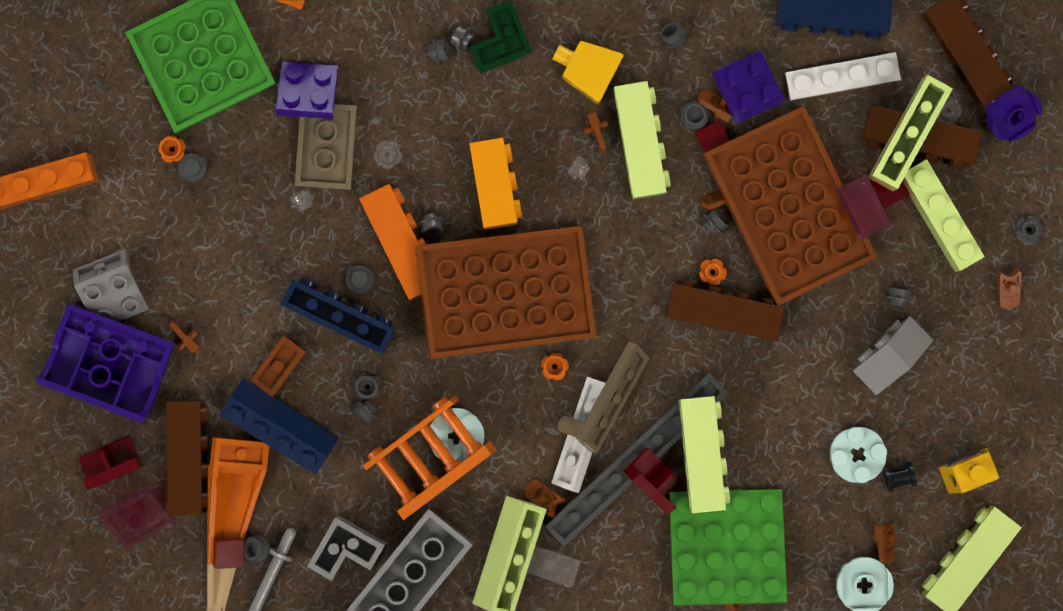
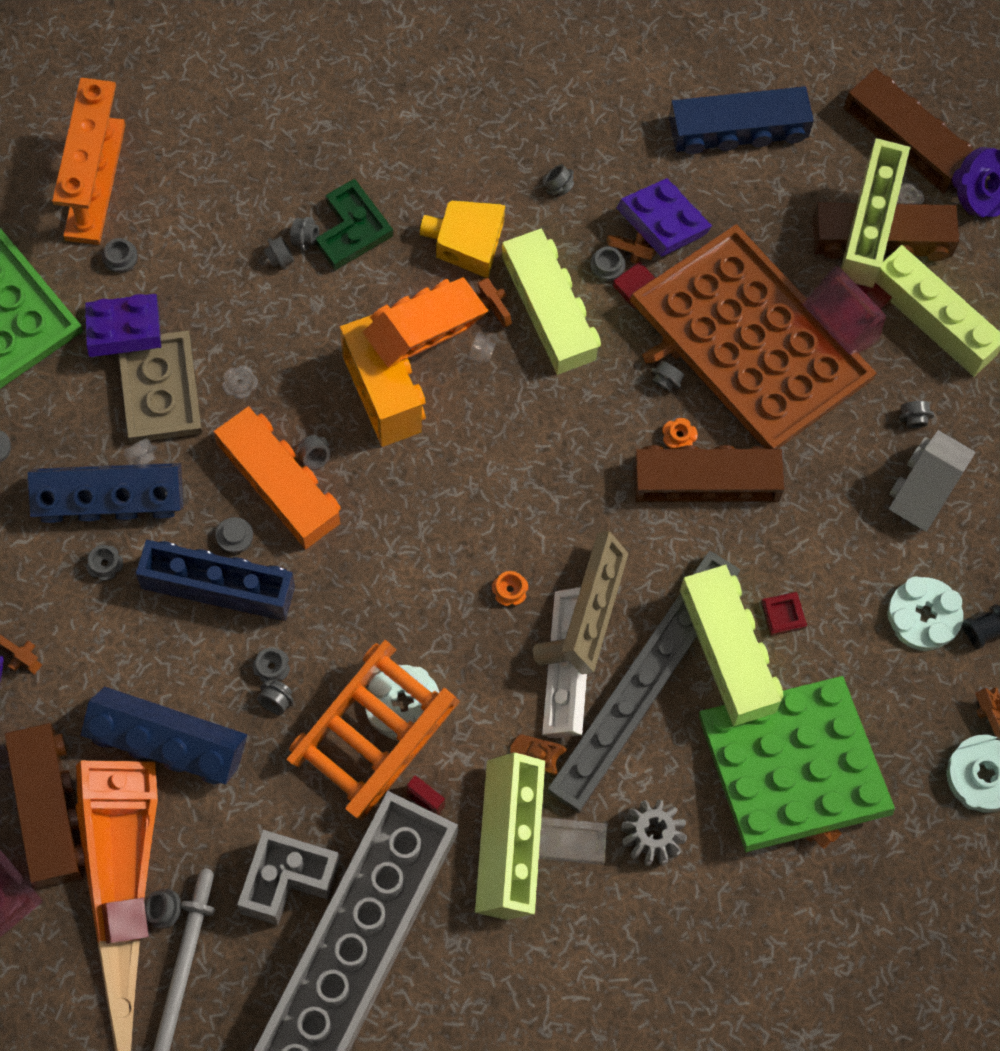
camera: 20 degrees left, 20 degrees down
dark orange plate [250,335,307,397] -> none
dark orange plate [415,226,597,359] -> none
dark red panel [623,448,683,515] -> none
white plate [785,52,901,101] -> none
none -> dark blue brick [28,463,183,523]
none -> dark grey plate [86,545,123,581]
none -> dark grey plate [102,238,138,273]
none -> orange brick [362,277,488,368]
none -> dark red tile [407,775,445,815]
none -> light grey gear [621,800,687,866]
none -> dark red tile [760,592,807,637]

